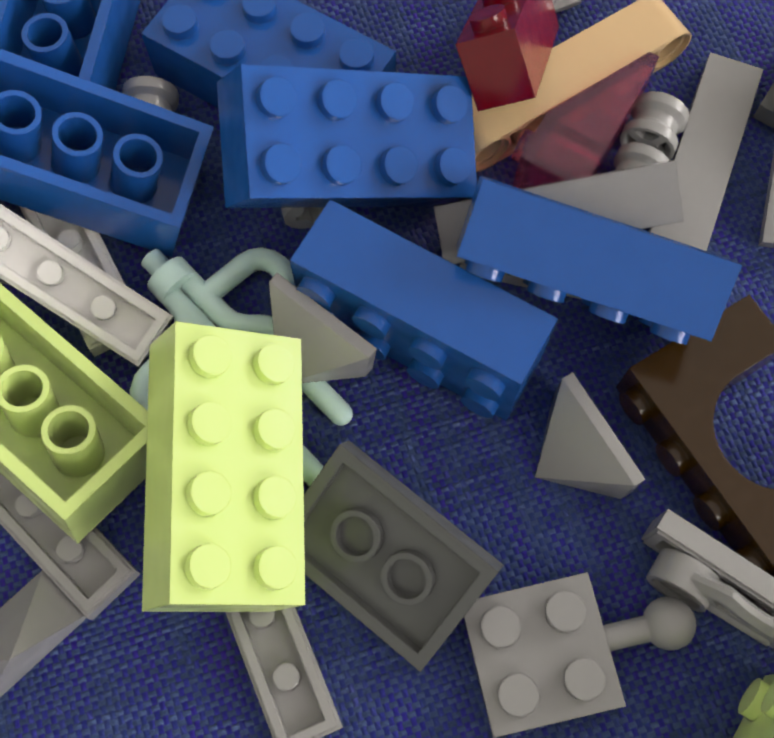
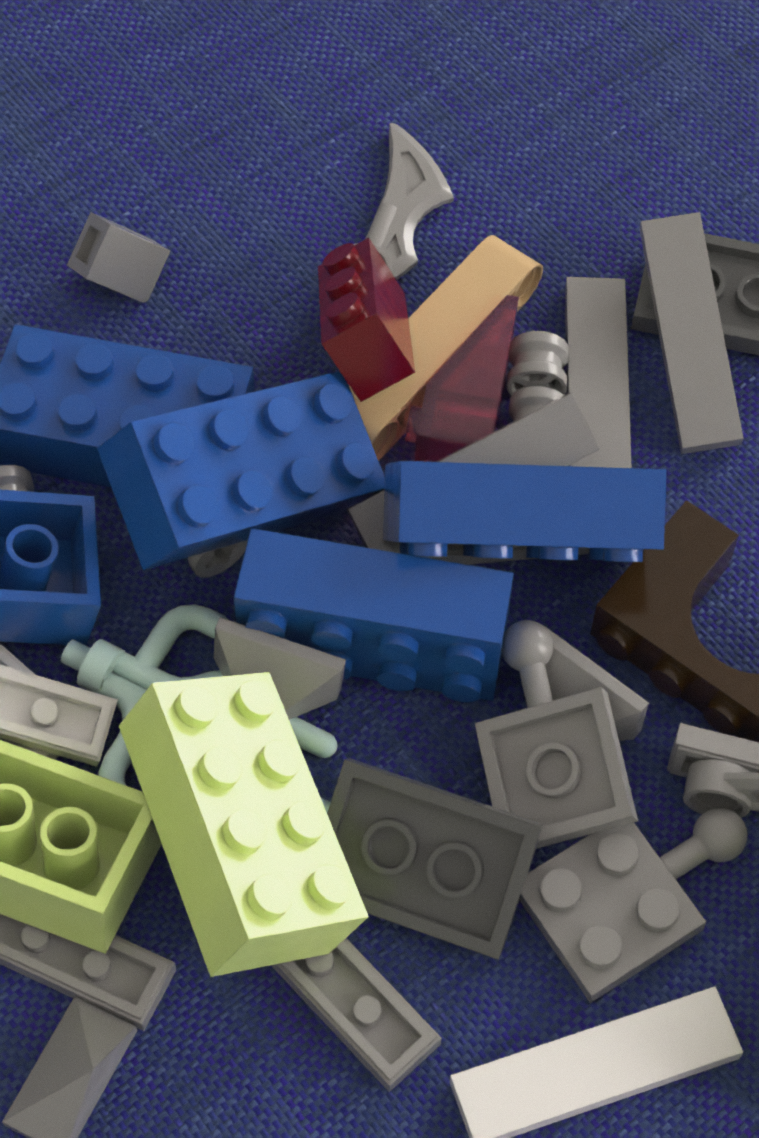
camera: 20 degrees left, 10 degrees down
none -> light grey plate [475,620,638,849]

